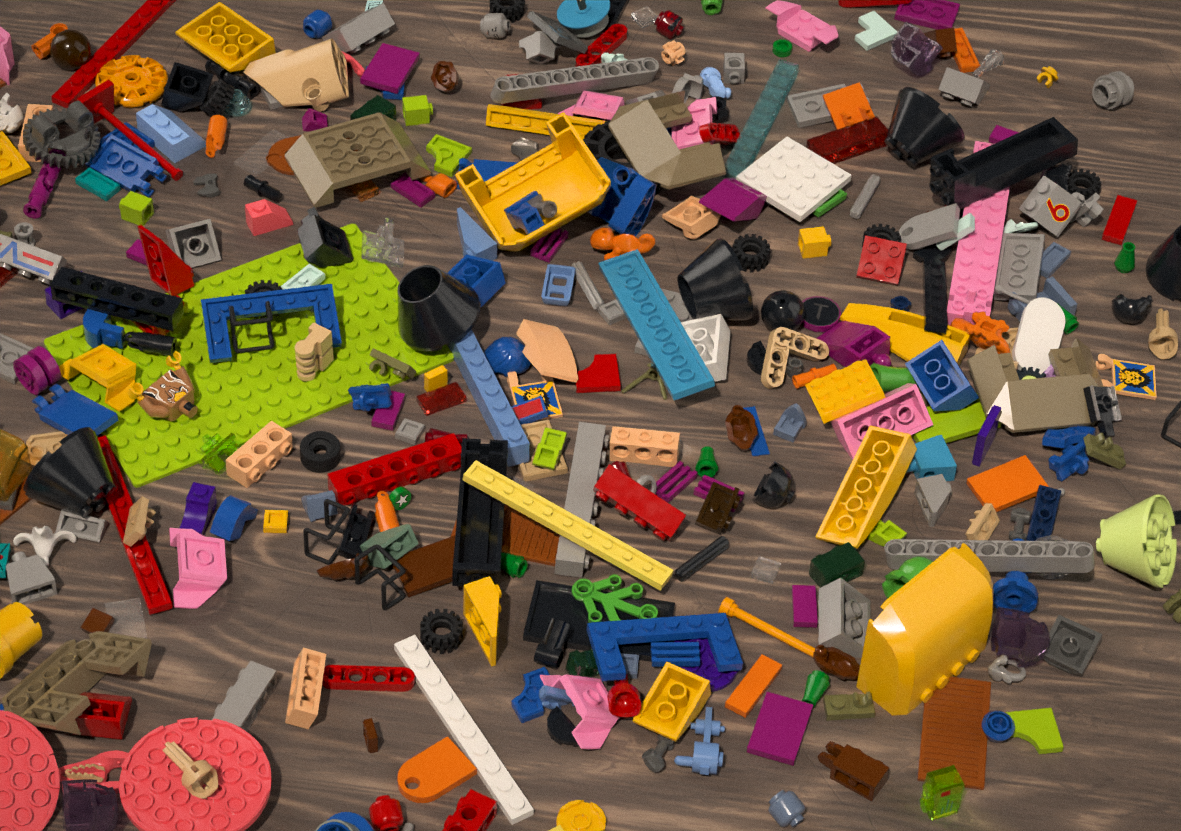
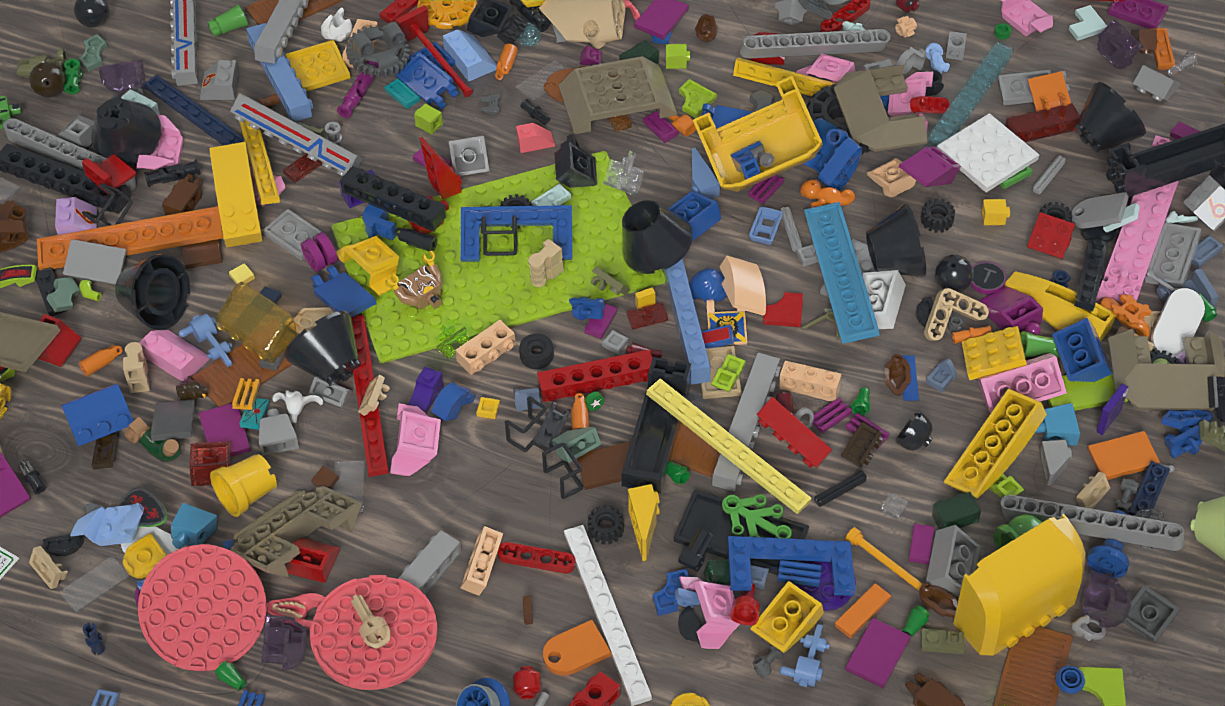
camera: 15 degrees right, 5 degrees up
reddish brown arm [317,553,369,580] -> none

